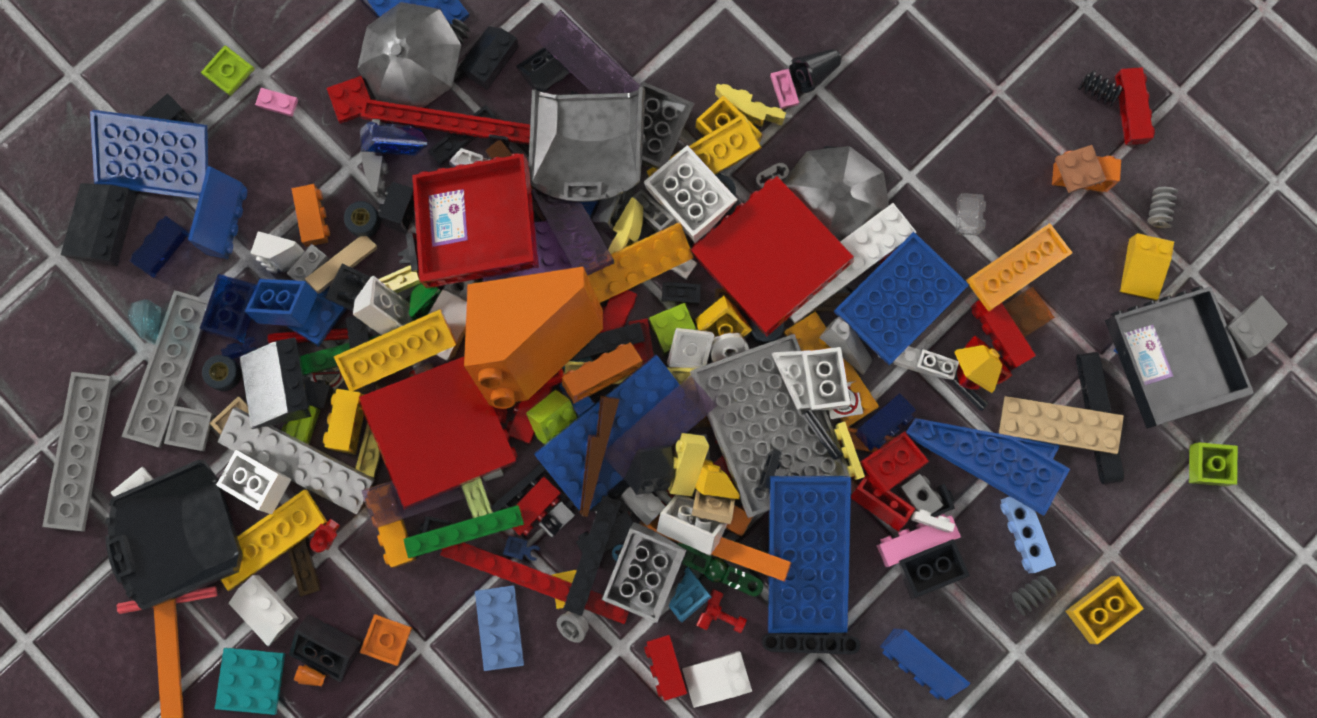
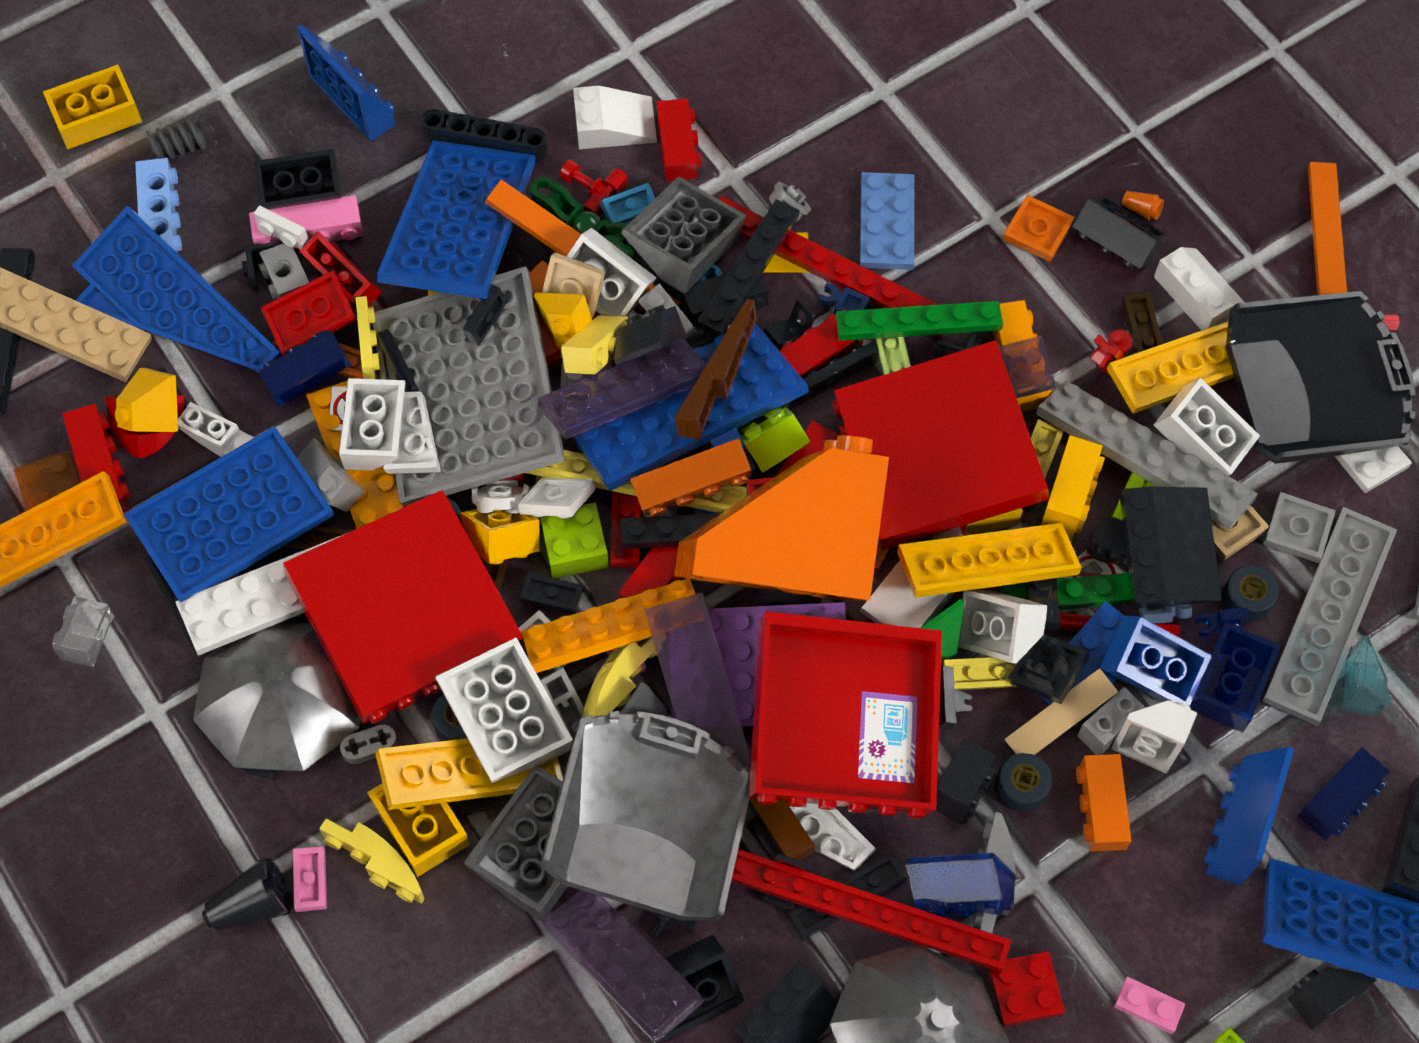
camera: 165 degrees left, 15 degrees down
teal plate [215,647,285,715] -> none

